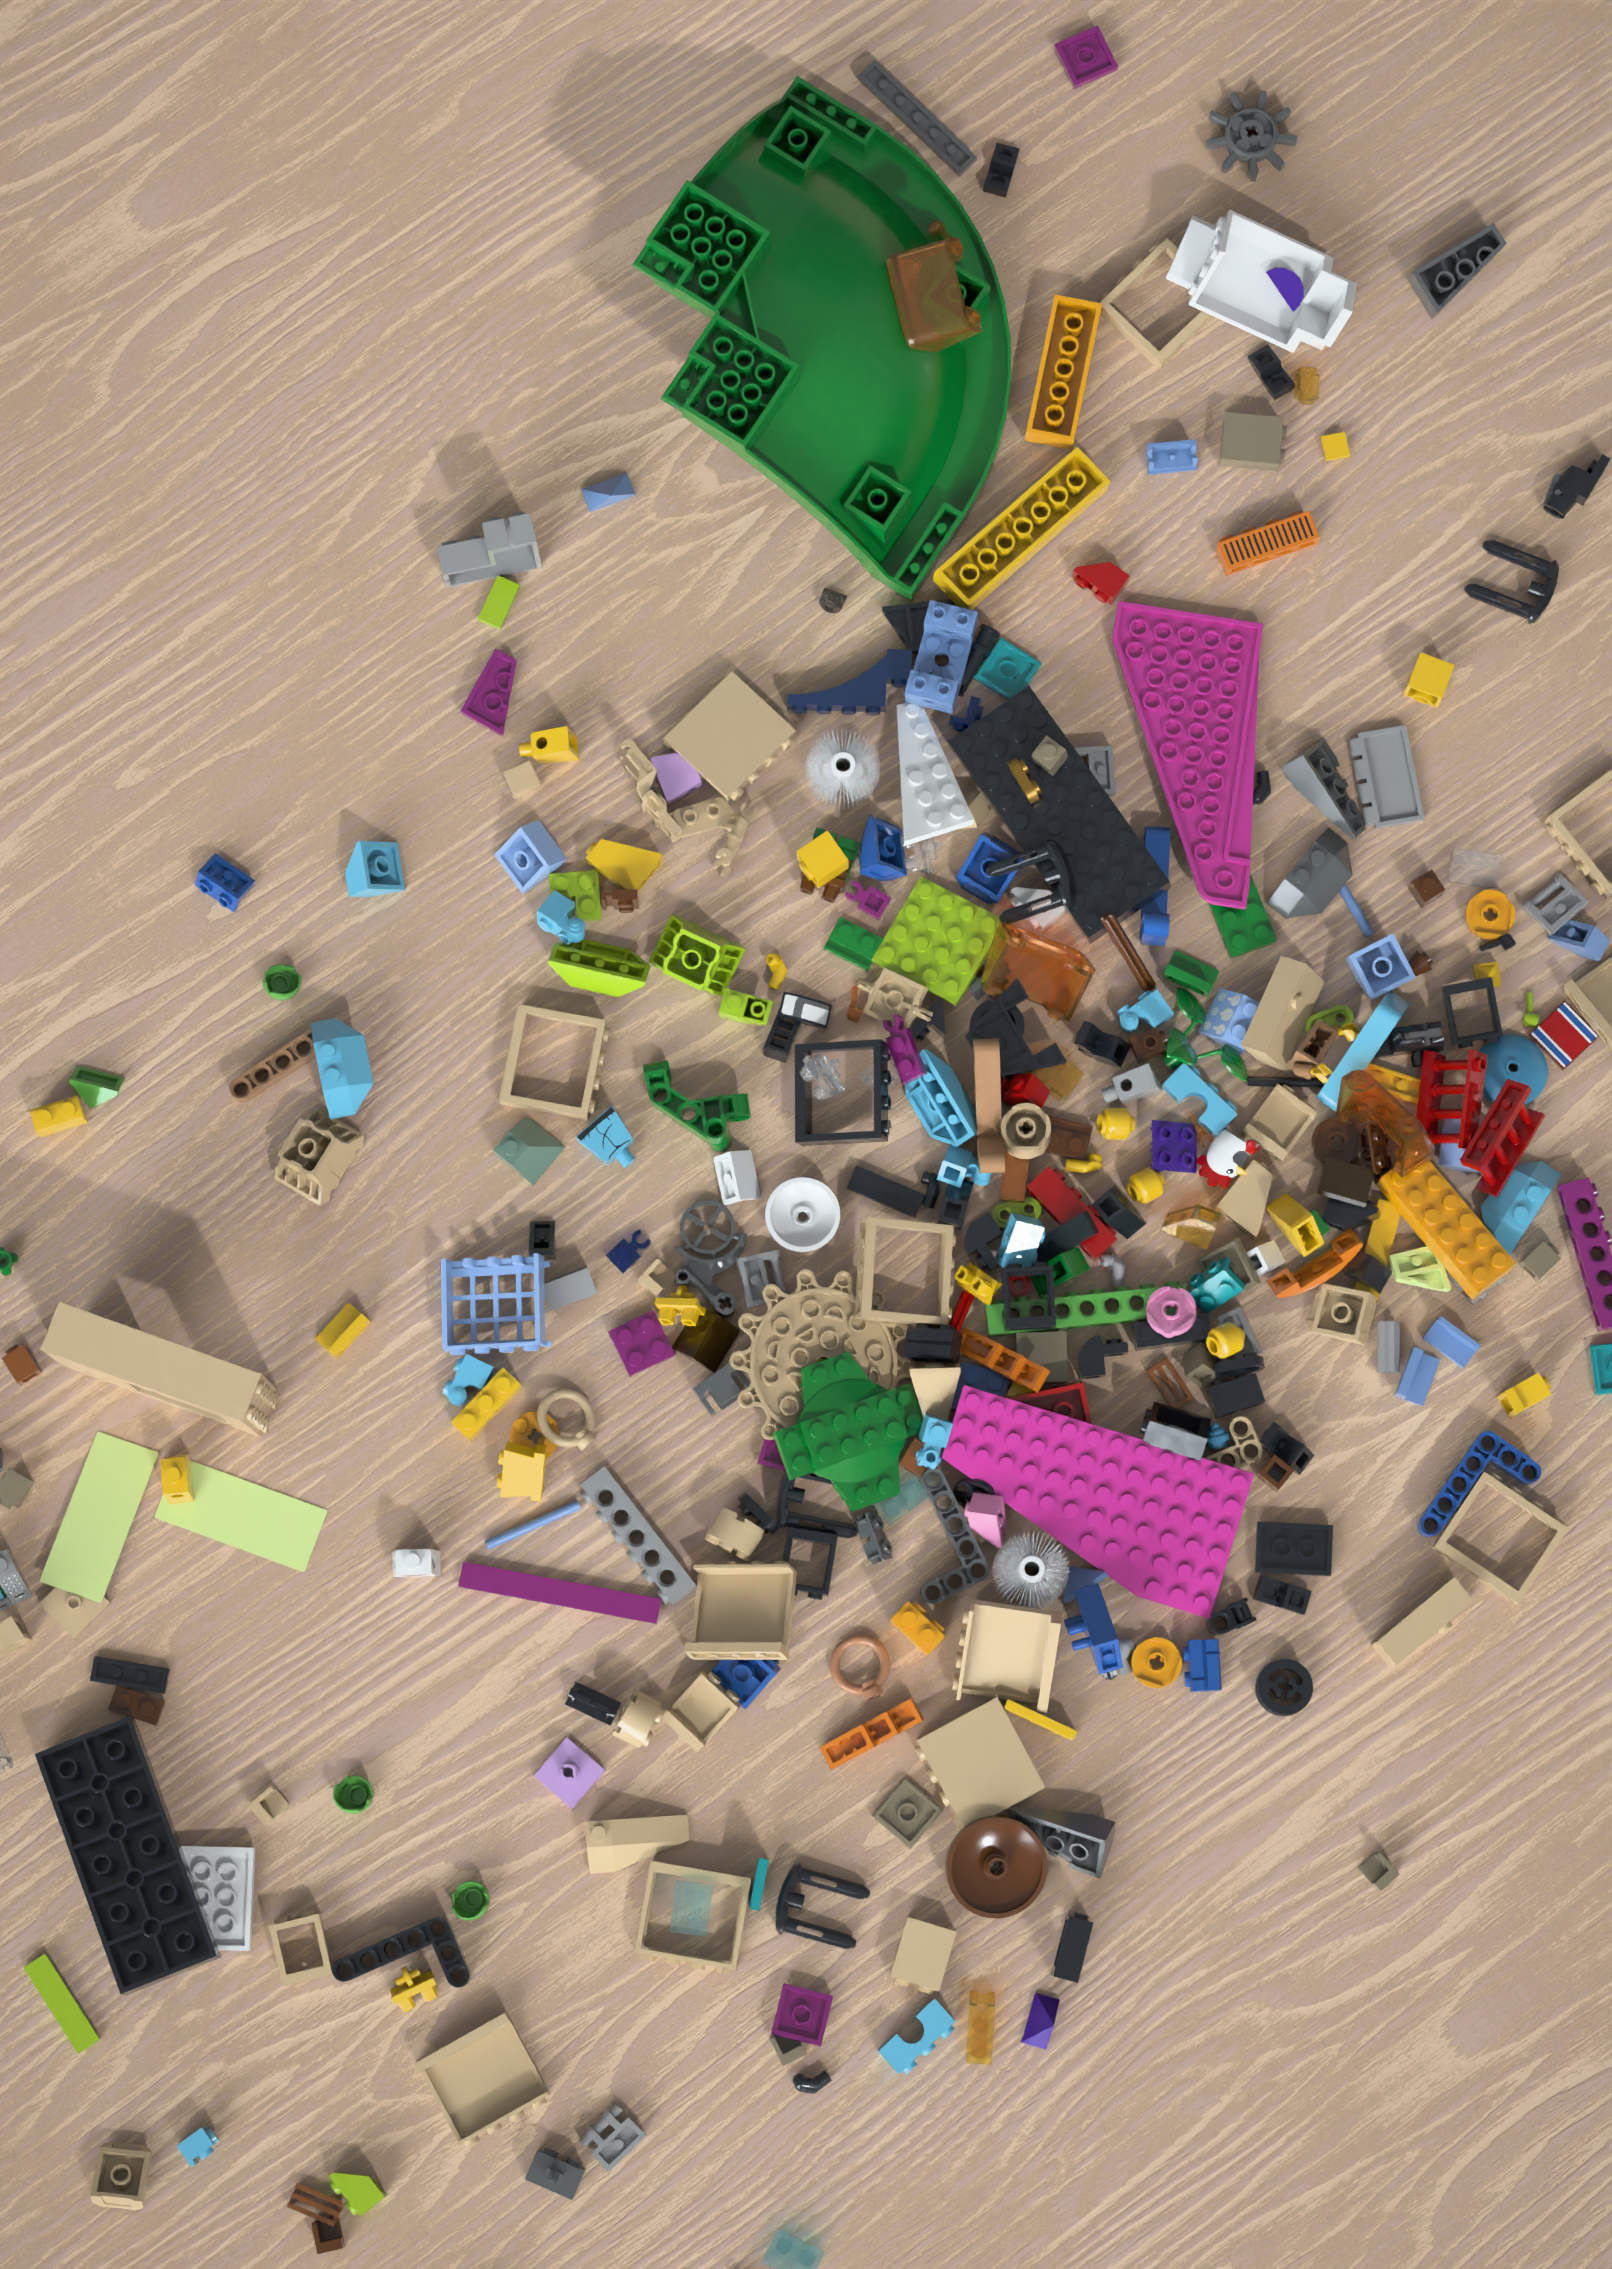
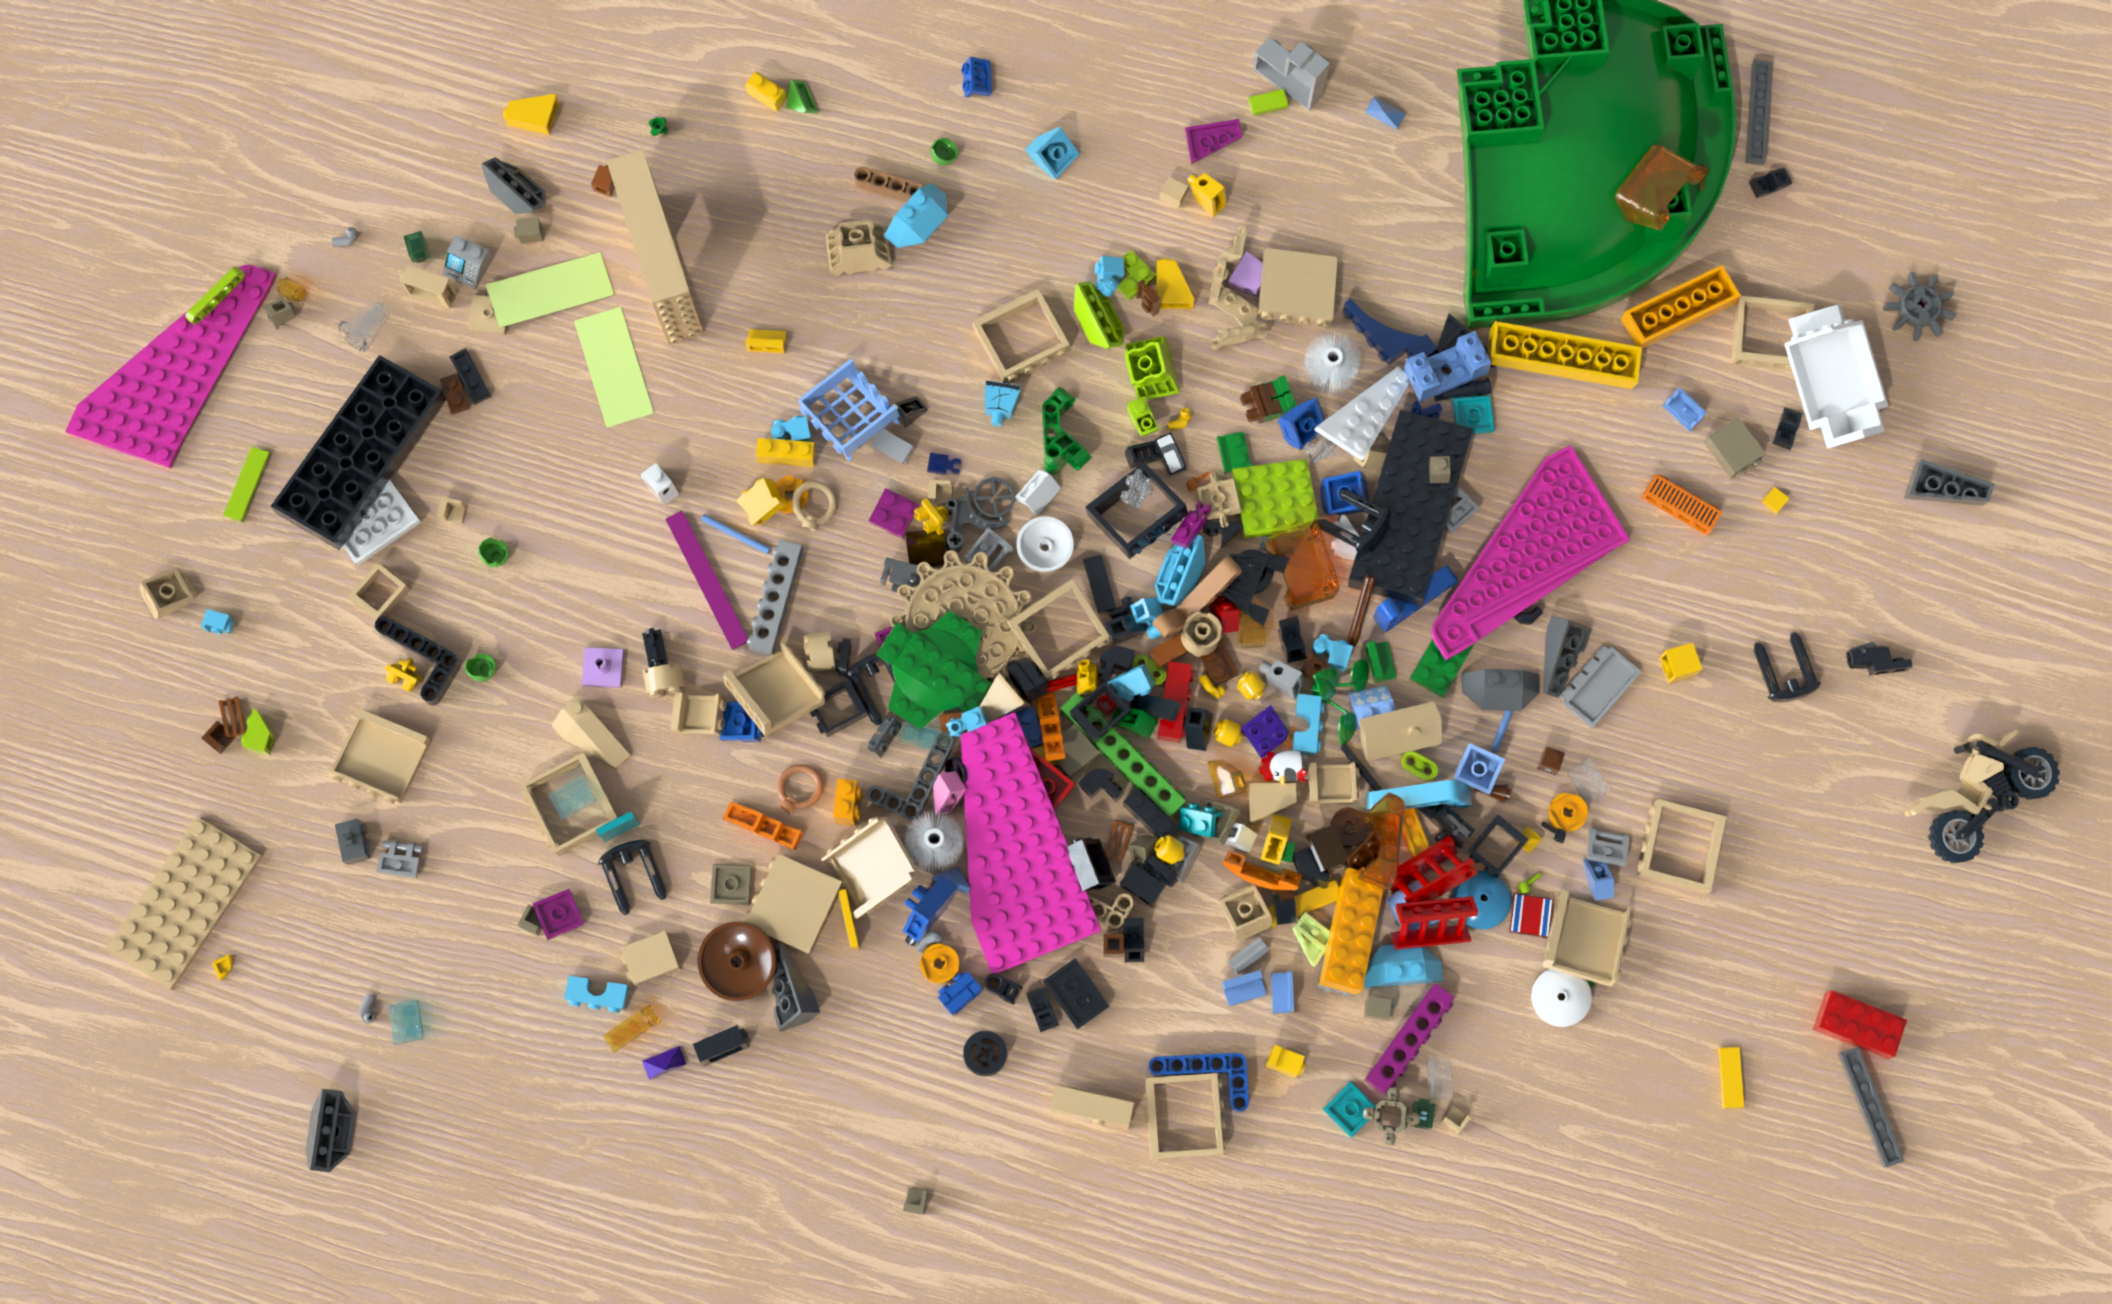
camera: 50 degrees right, 5 degrees down
yellow torso [160,1454,194,1504] -> none
sand green slope [493,1116,565,1186] -> none
light blue slope [494,820,567,893] -> none
black arm [792,2070,832,2094] -> none
yellow head [797,830,849,889] -> none
clear smoke plate [819,588,847,613] -> none
magenta plate [845,881,891,921] -> none
pearl gold plate [1007,757,1042,804] -> none
magenta plate [1054,25,1118,89] -> none
red slope [1072,562,1130,605] -> none
light grey arm [1100,1252,1125,1287] -> none
bright pink plate [1146,1286,1196,1338] -> none
dark azure plate [1207,1422,1230,1449] -> none
dark purple tile [1266,267,1304,312] -> none
medium nougat torso [1289,1019,1360,1083] -> none
clear yellow brick [1294,367,1320,405] -> none

